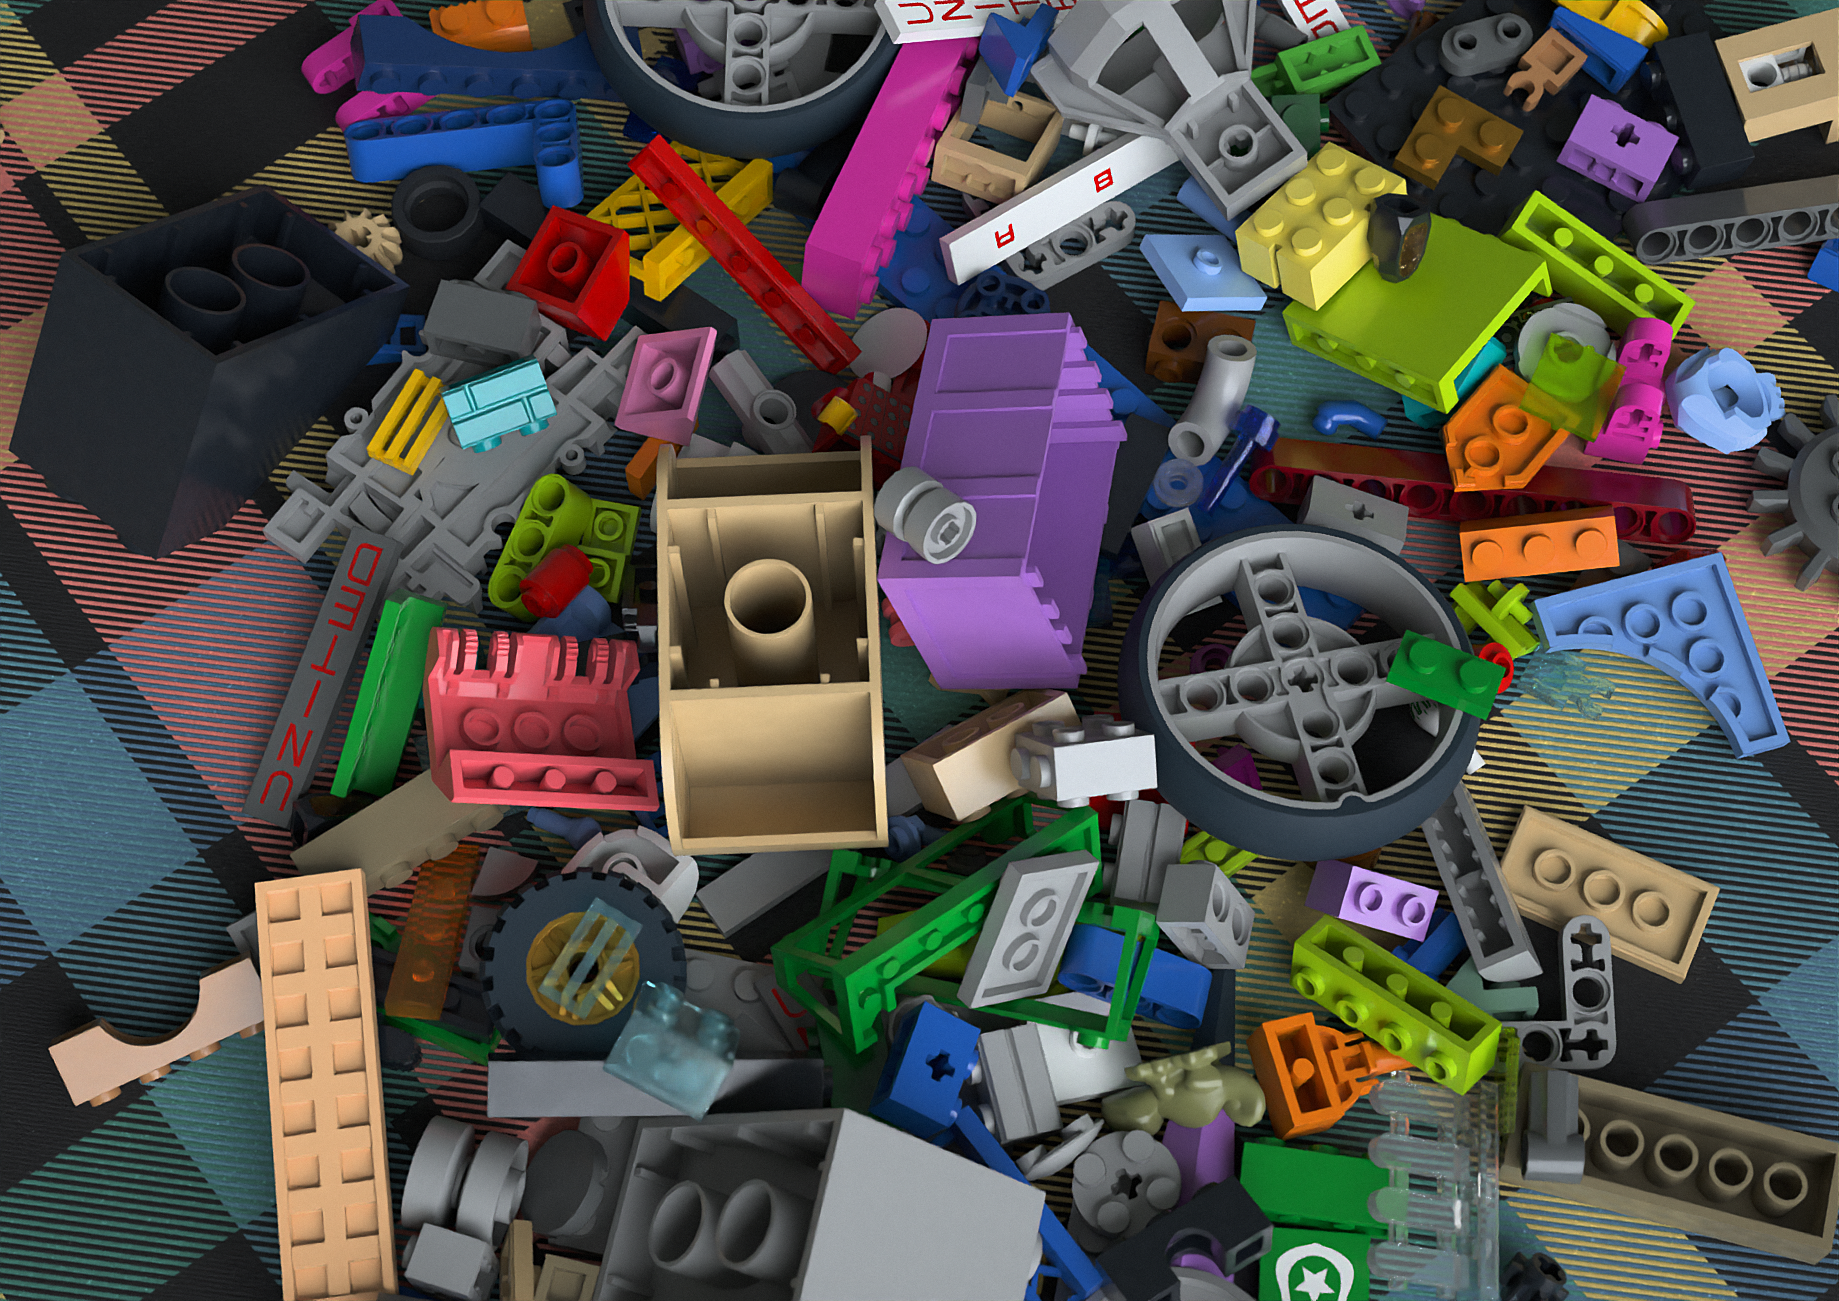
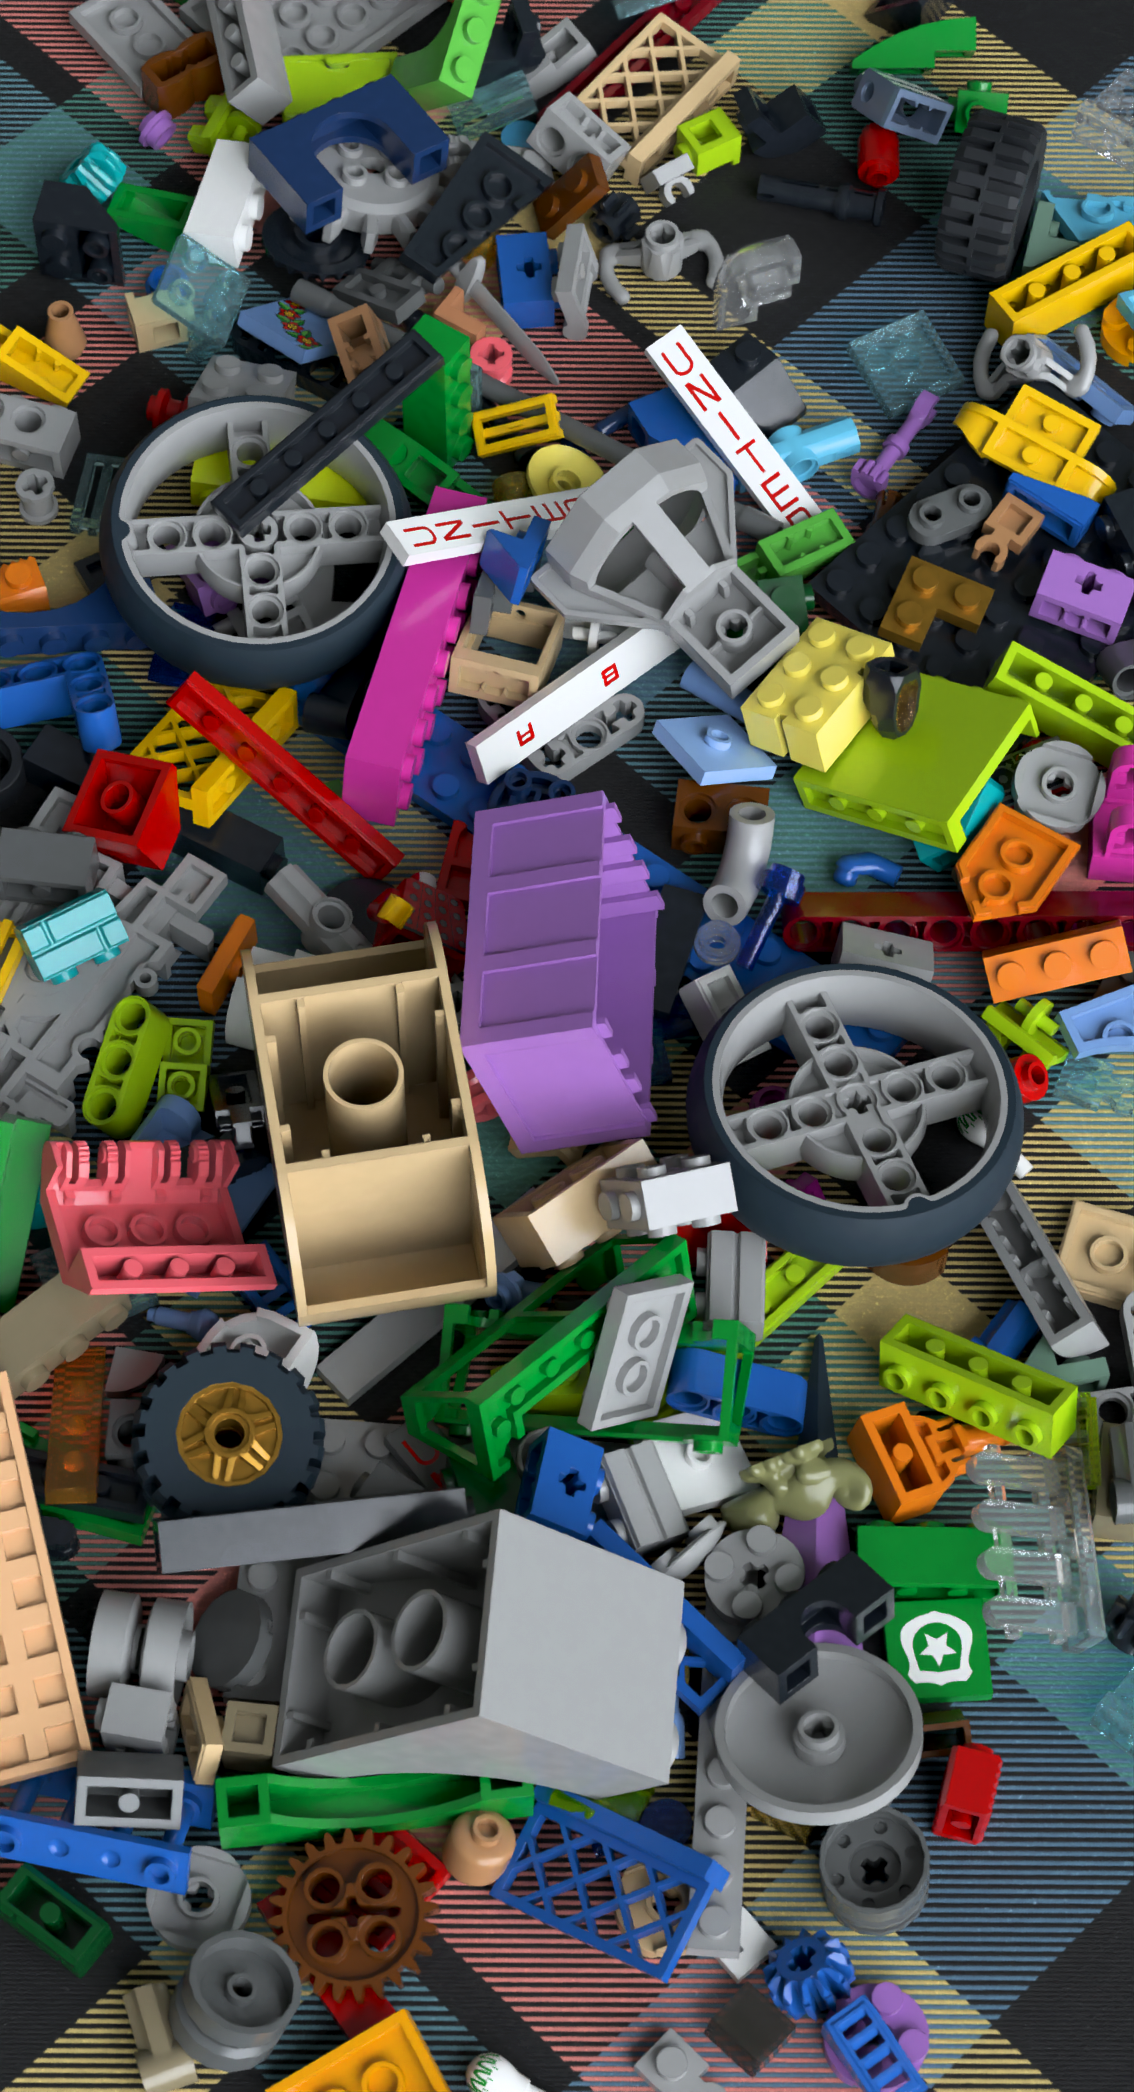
camera: 10 degrees left, 5 degrees down
red brick [519,544,593,619] -> none
clear light blue tile [537,897,643,1021] -> none
clear light blue bracket [602,980,740,1122] -> none
bright pink slope [614,327,717,447] -> none
white sticker [849,308,927,379] -> none
light grey wheel [874,466,976,564] -> none
light grey brick [1155,860,1255,969] -> none
medium lavender brick [1304,860,1439,942] -> none
green plate [1386,629,1506,720] -> none
clear neon green piece [1518,332,1627,443] -> none

